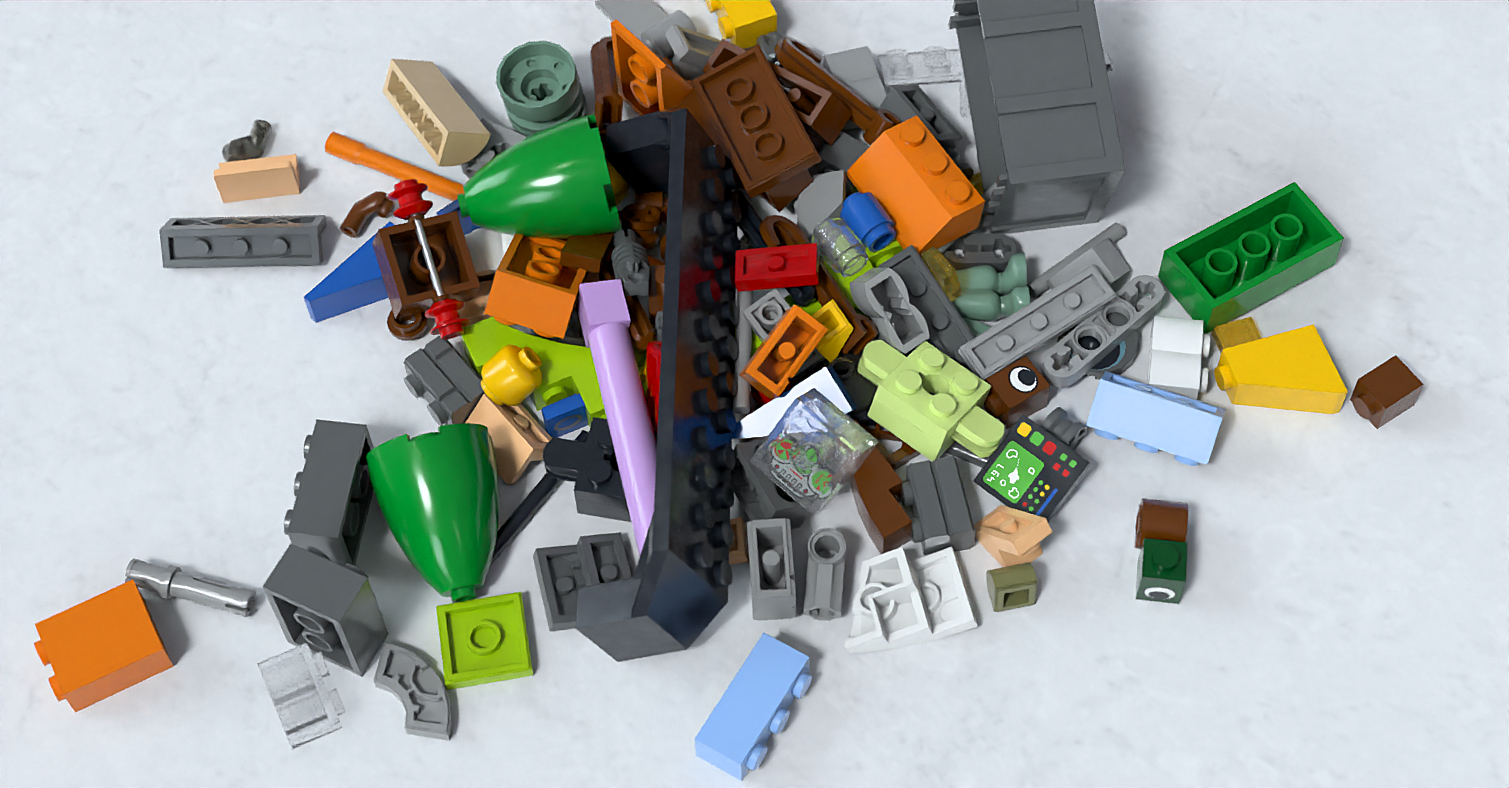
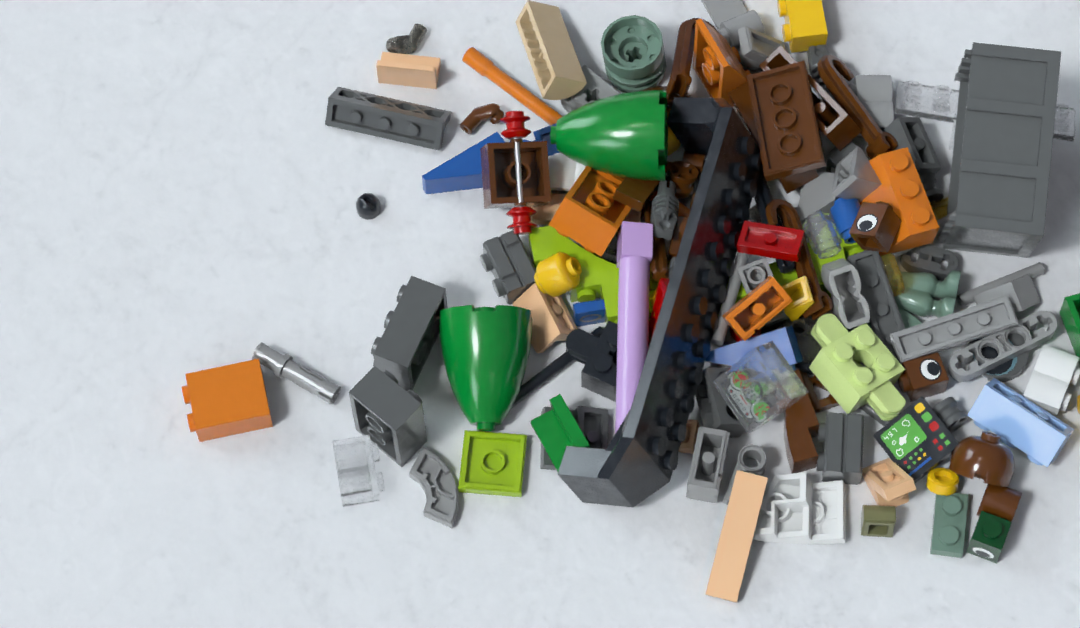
camera: 15 degrees right, 5 degrees up
reddish brown plate [387,309,428,340] -> none
light blue brick [694,632,812,781] -> none
none -> black hinge [356,193,381,220]
none -> green panel [531,394,590,472]
none -> light nougat tile [705,470,768,603]
none -> light grey slope [832,146,882,202]
none -> reddish brown brick [849,201,902,253]
none -> yellow tile [926,468,959,496]
none -> sand green plate [930,493,968,558]
none -> reddish brown cylinder [949,431,1015,487]

